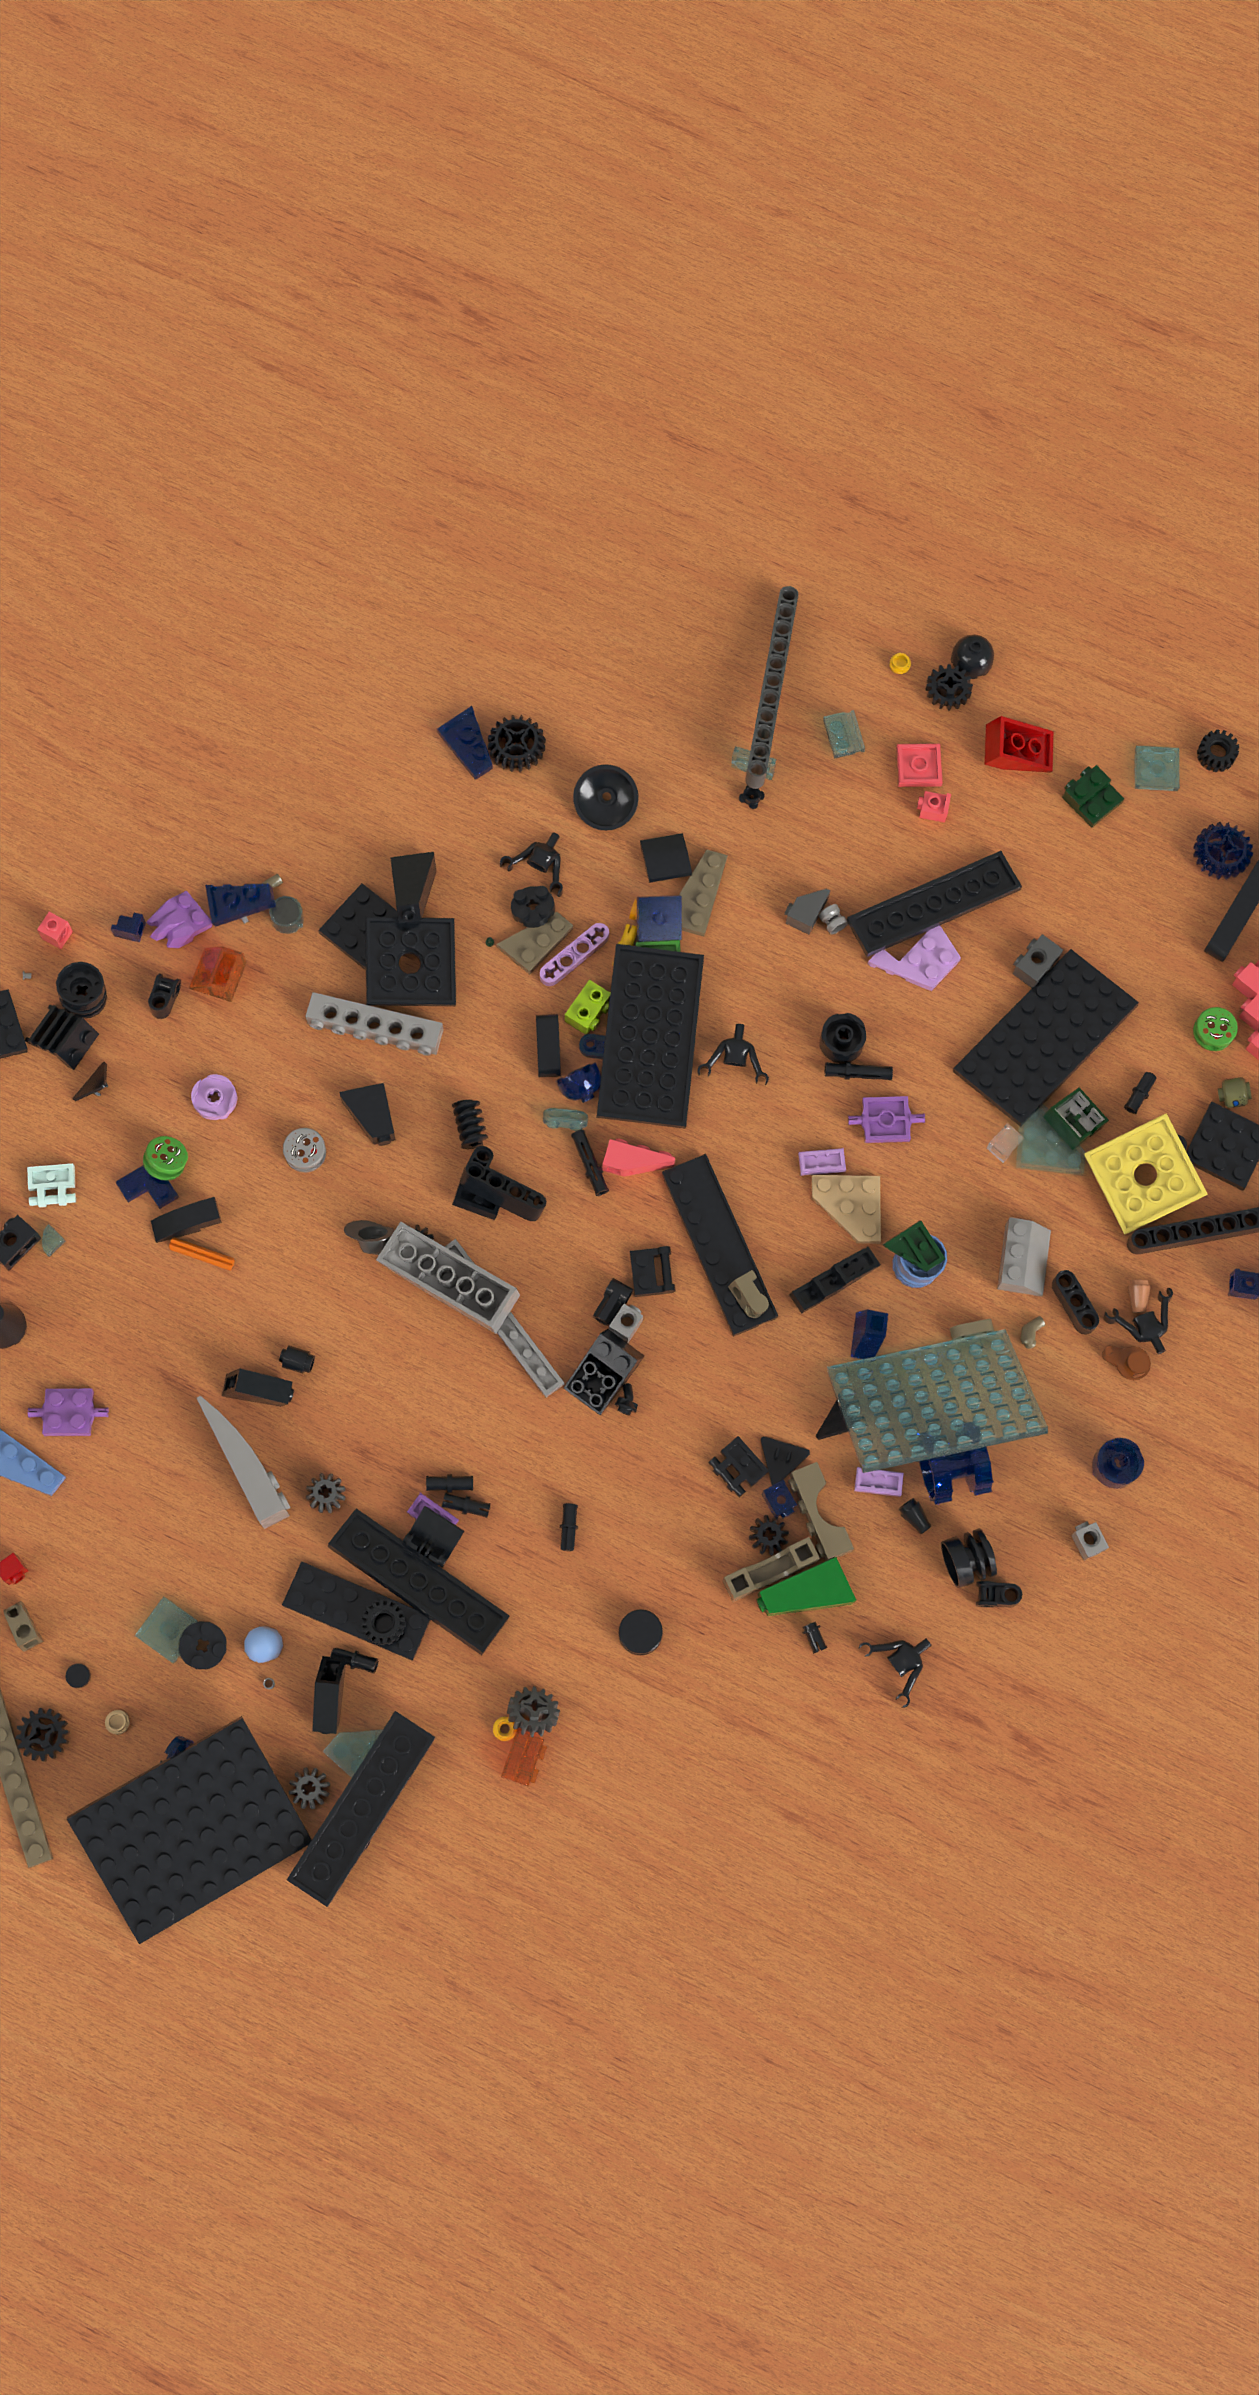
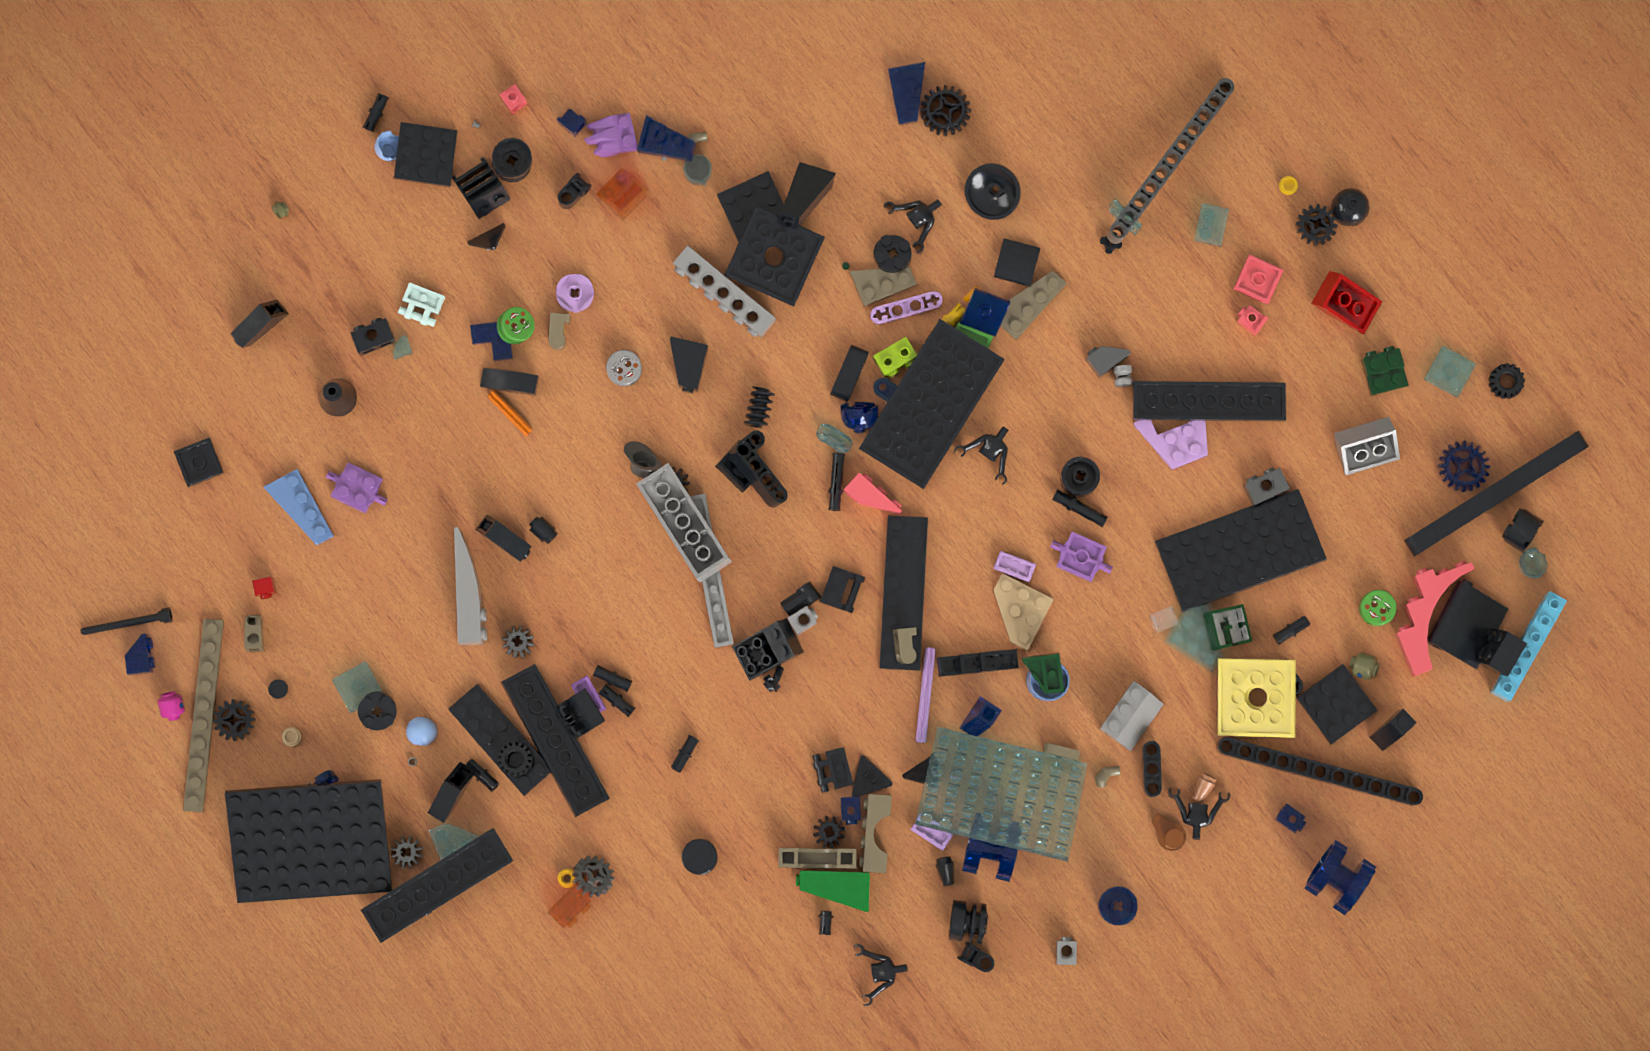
camera: 30 degrees right, 10 degrees up
none -> dark tan leg [549,313,571,350]
none -> lavender axle [916,647,936,743]
none -> light grey slope [1334,417,1400,476]

